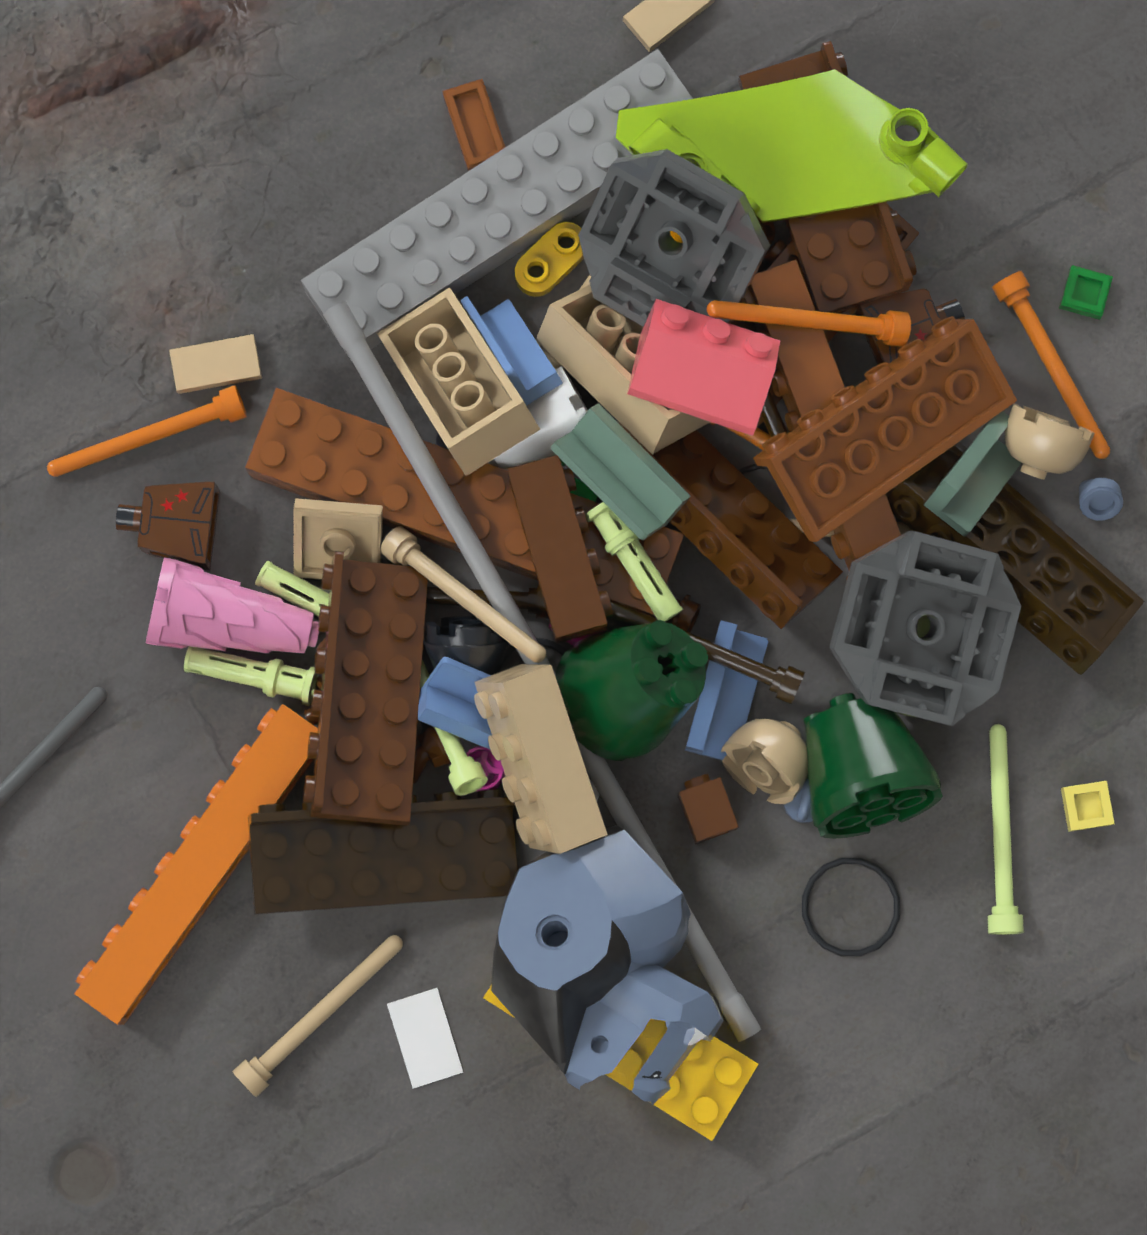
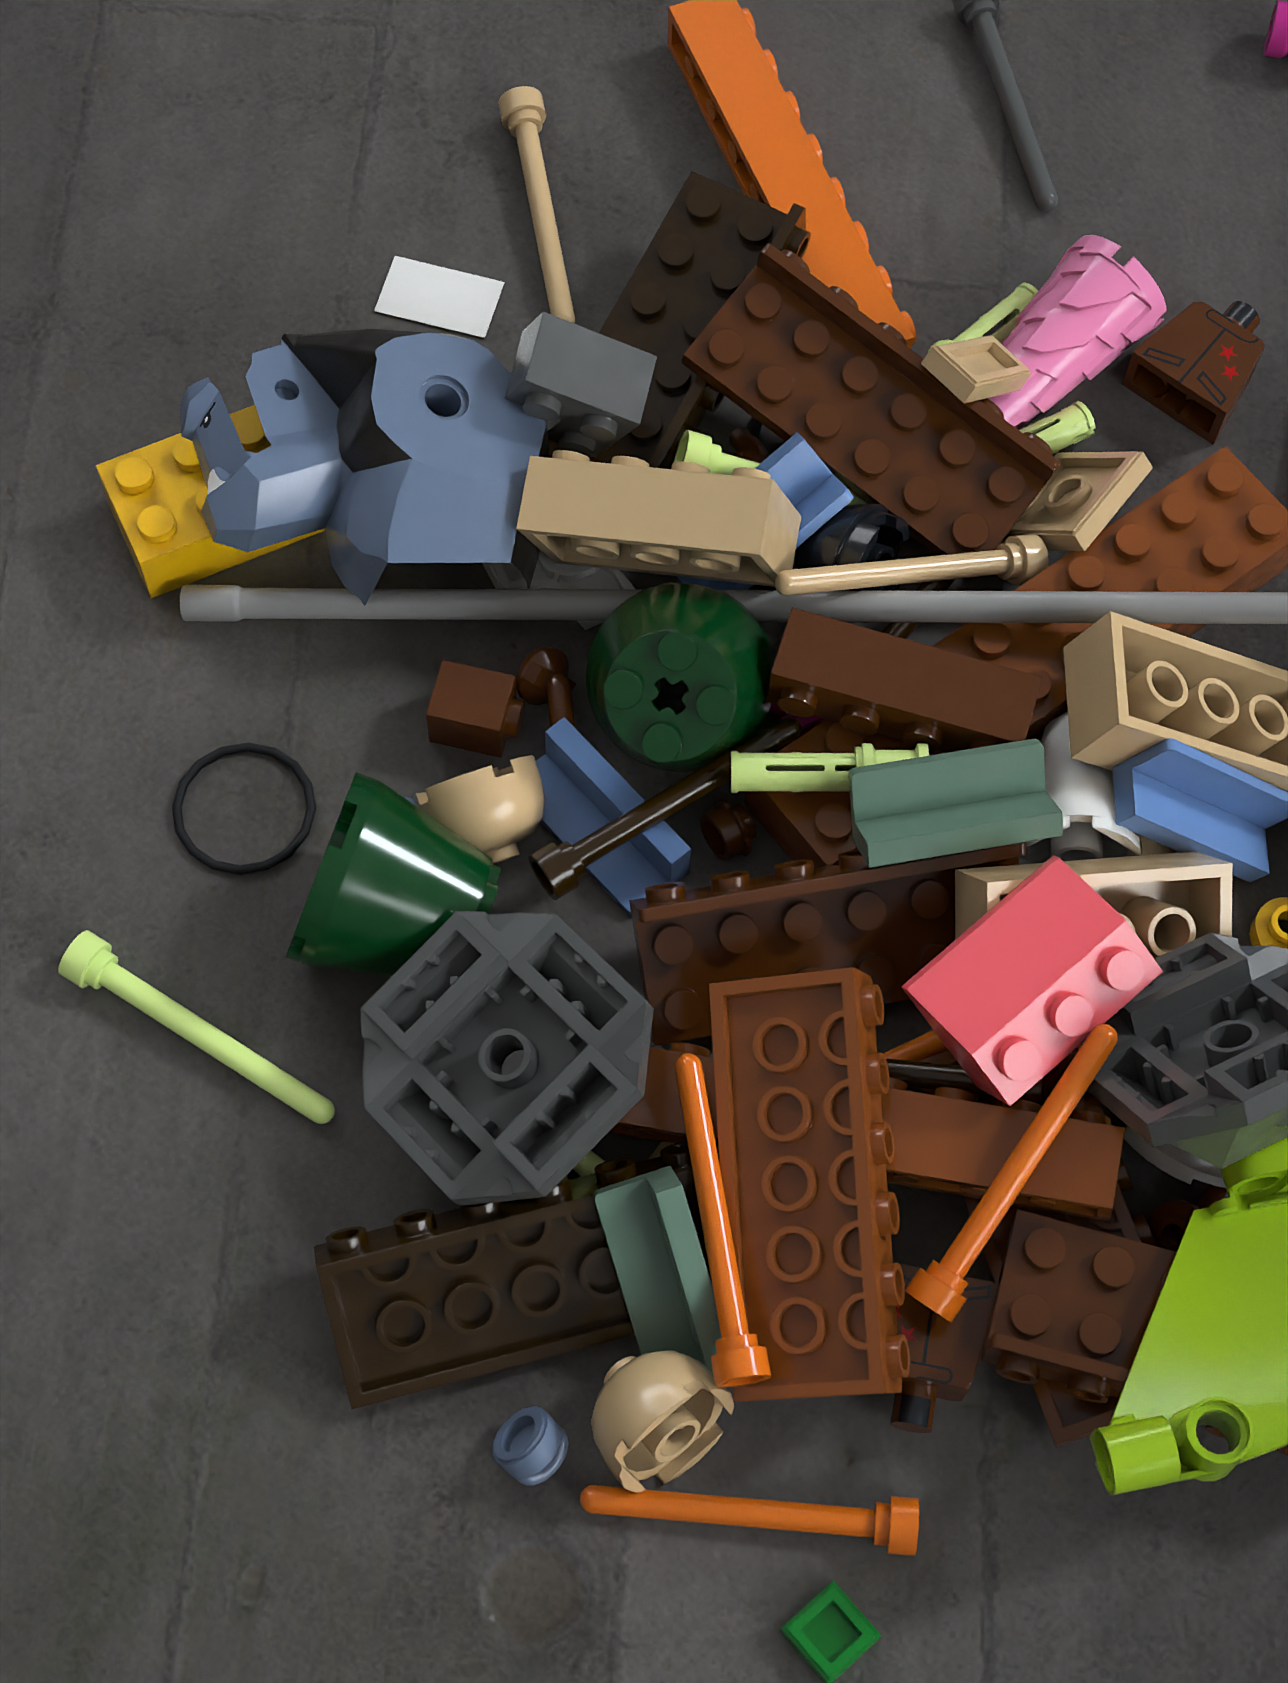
camera: 120 degrees right, 15 degrees down
light yellow plate [1061,781,1115,832] -> none
none -> dark grey brick [505,311,657,458]
none -> reddish brown plate [516,646,576,727]
none -> orange piece [675,1053,771,1387]
none -> tan tile [921,335,1032,404]

